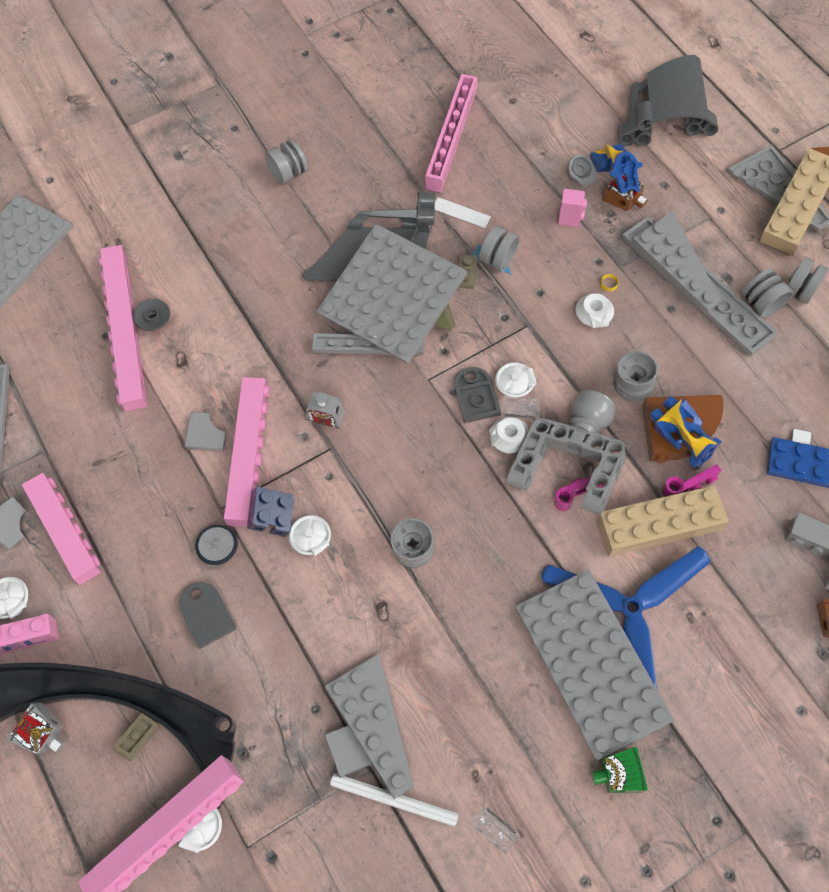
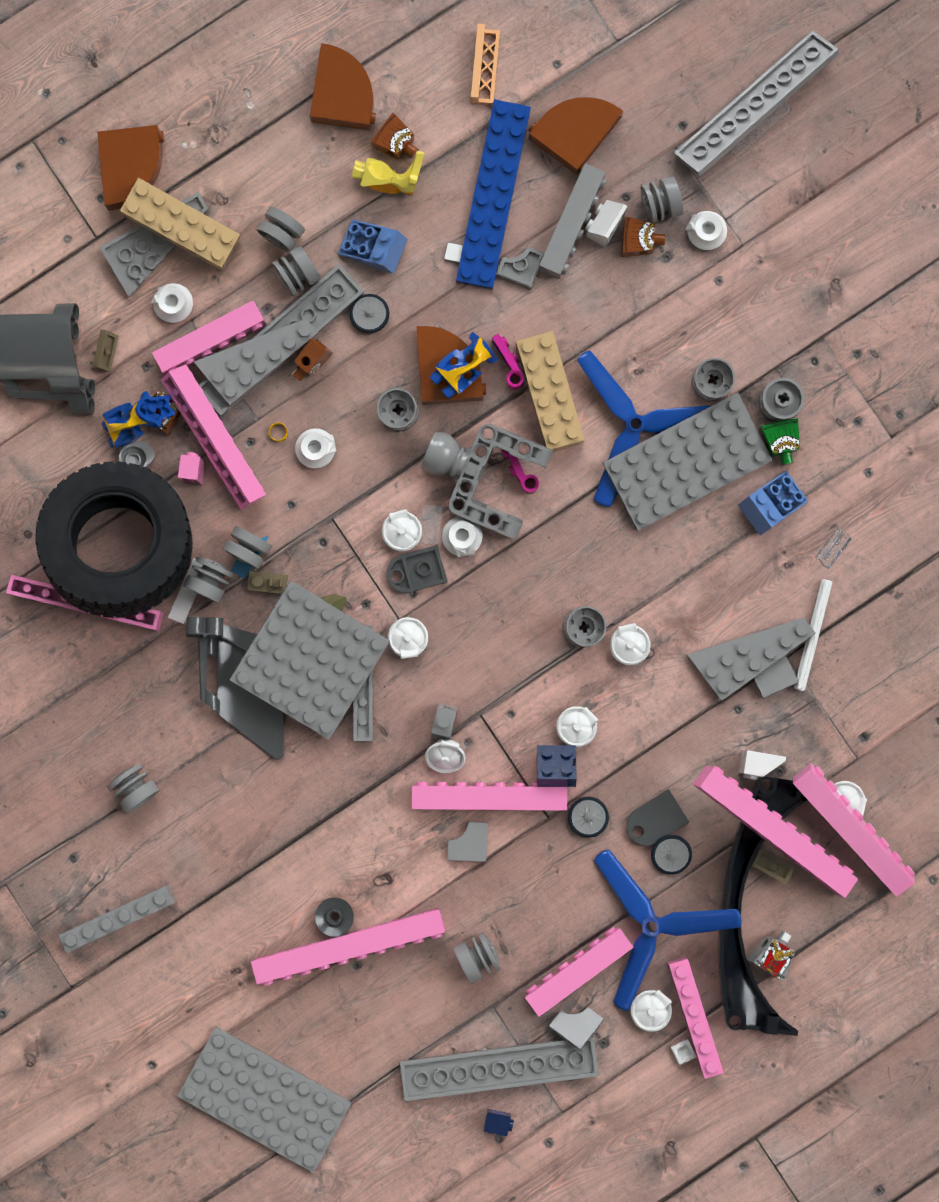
camera: 90 degrees left, 20 degrees up
none -> black tyre [35,461,193,618]
none -> light grey brick [59,885,177,953]
none -> dark tan plate [90,330,119,372]
none -> white piece [151,283,193,323]
none -> bright pink brick [152,300,266,375]
none -> bright pink brick [161,365,266,510]
none -> light grey wheel [183,557,234,603]
none -> dark orange torso [292,338,333,381]
none -> medium blue slope [338,219,408,274]
none -> light grey wheel [349,294,390,333]
none -> white piece [388,617,428,659]
none -> white piece [425,739,466,773]
none -> light grey wheel [453,932,501,984]
none -> light grey tile [496,246,544,289]
none -> blue piece [594,850,742,1011]
none -> white piece [610,623,651,665]
none -> light grey wheel [651,835,692,874]
none -> light grey wheel [692,358,735,401]
none -> bright pink brick [693,765,858,898]
none -> medium blue slope [738,471,808,536]
none -> white slope [739,750,786,780]
none -> light grey wheel [759,378,805,423]

